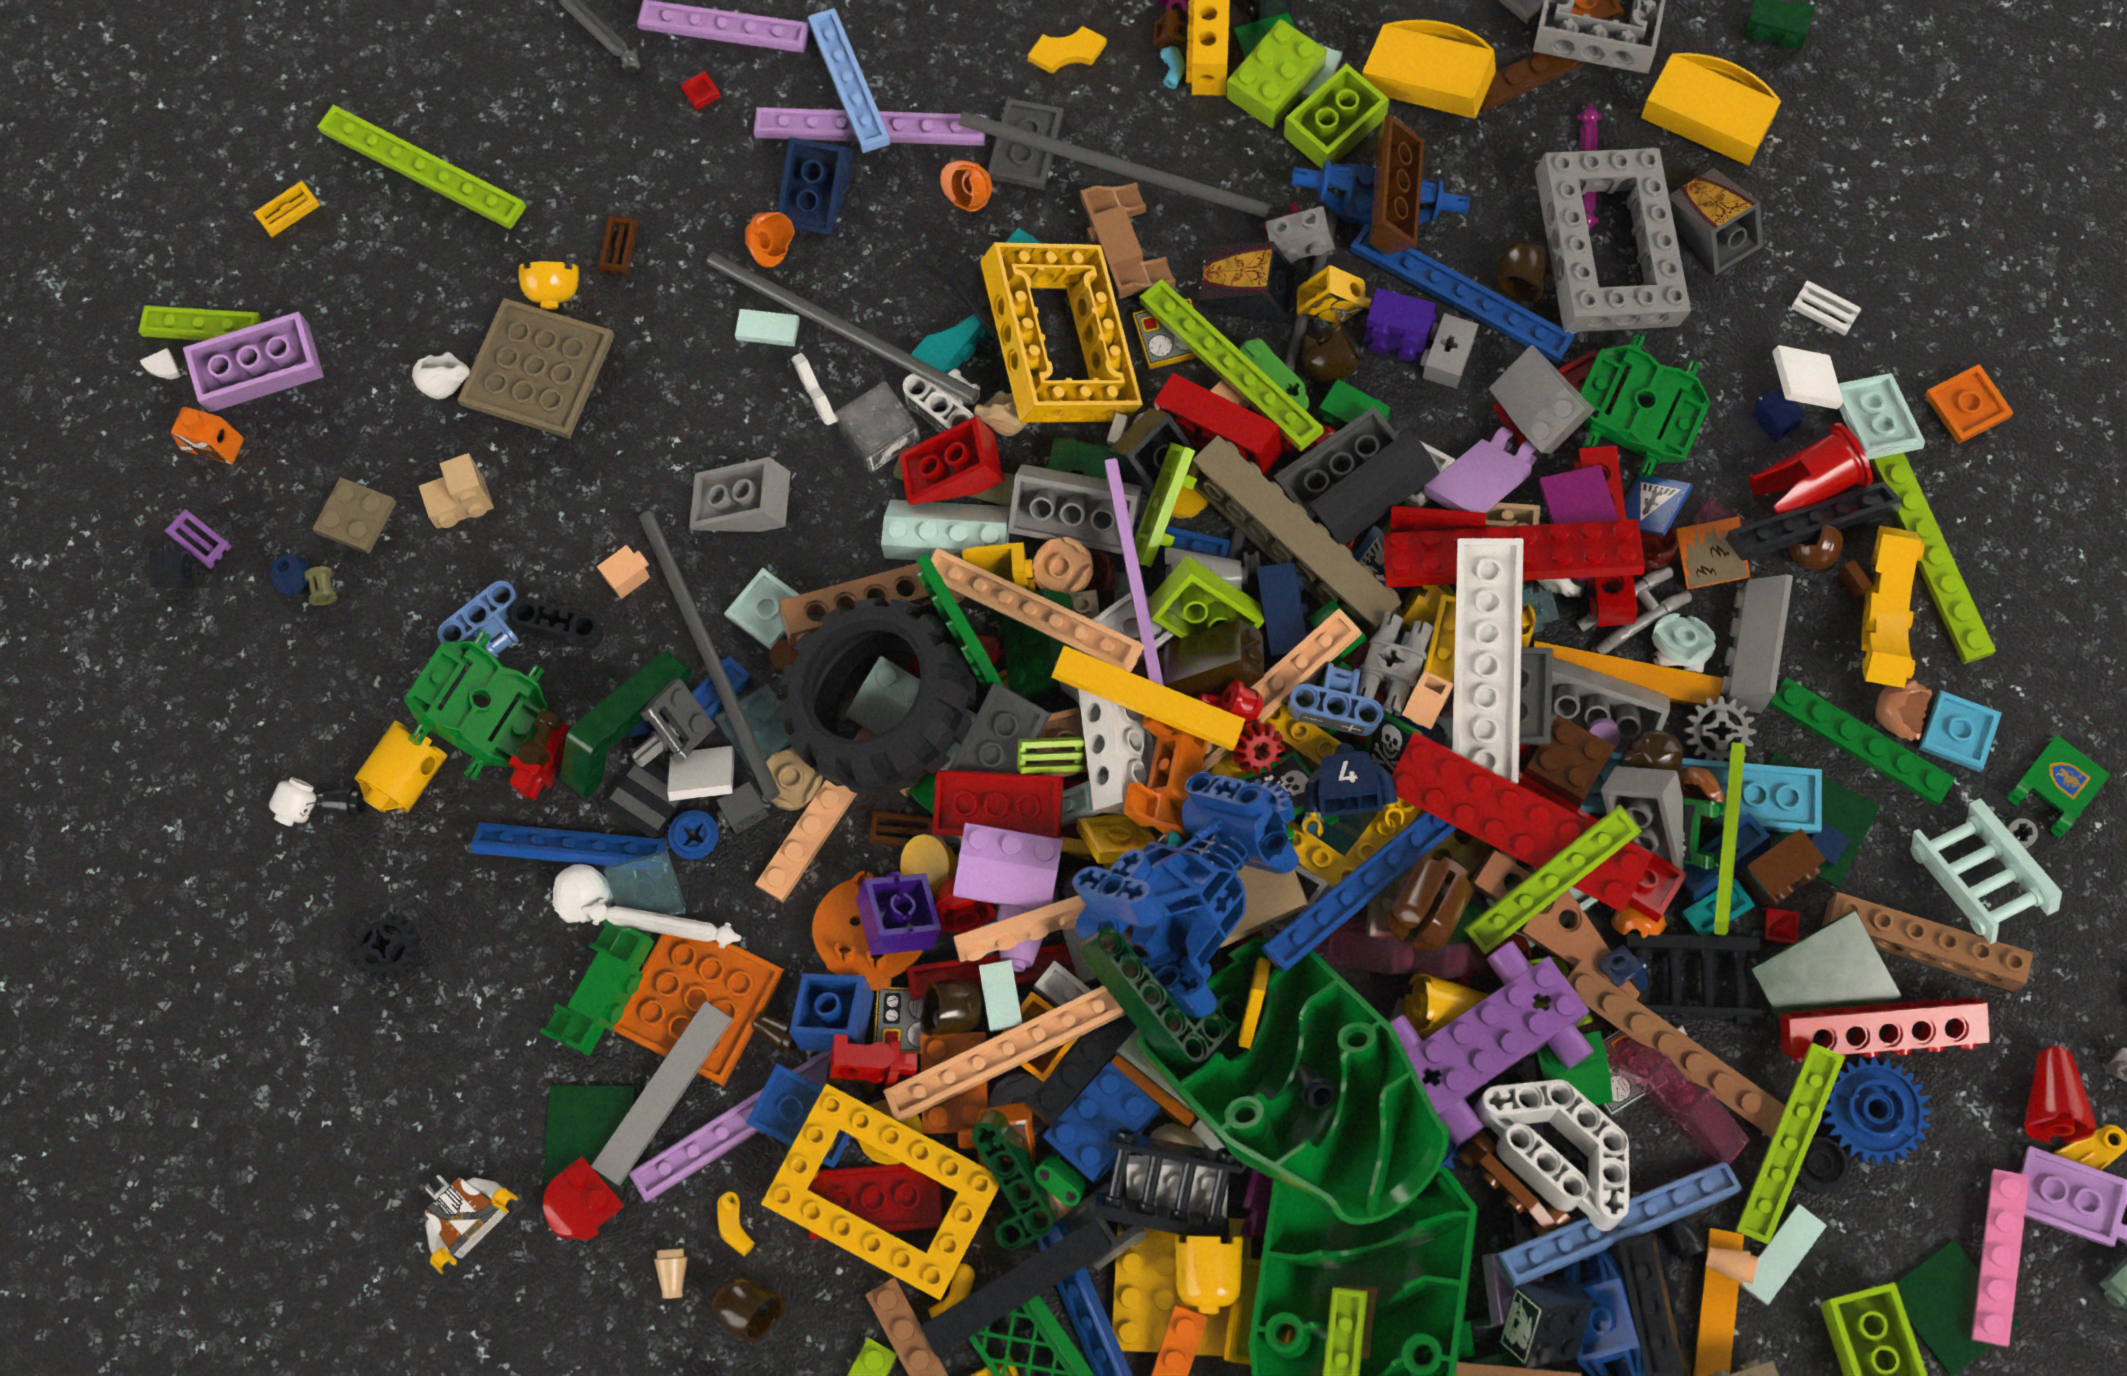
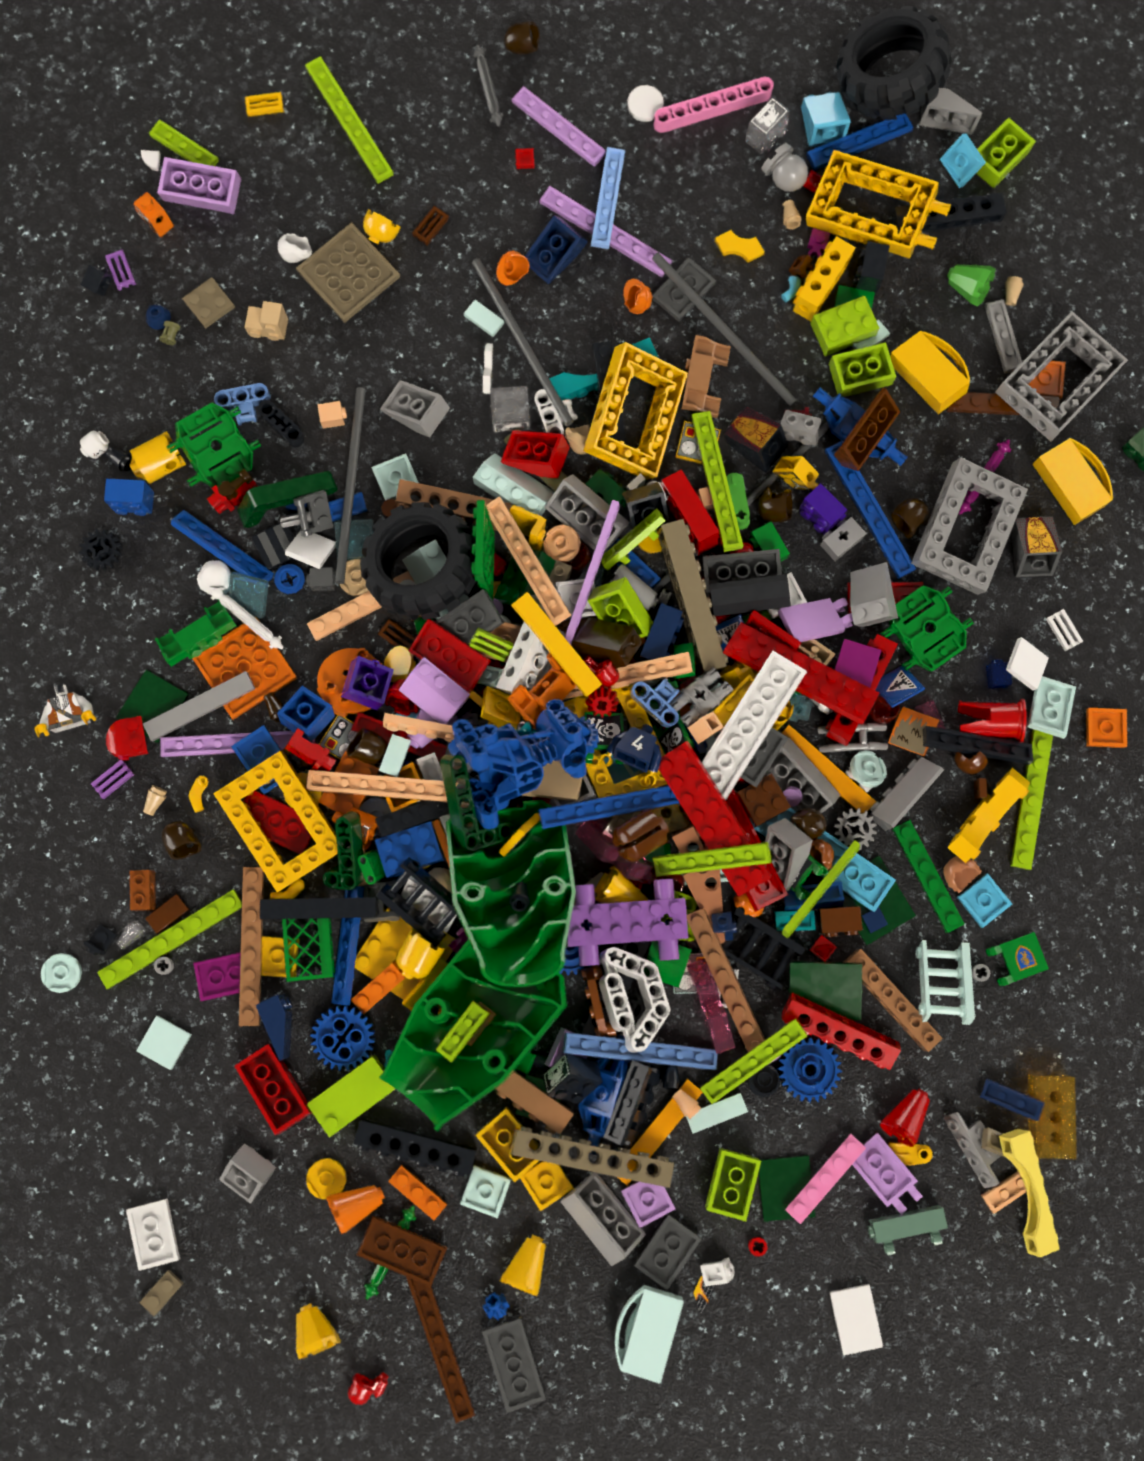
camera: 20 degrees right, 10 degrees up
none -> medium lavender tile [91,760,135,799]
none -> blue brick [104,479,154,516]

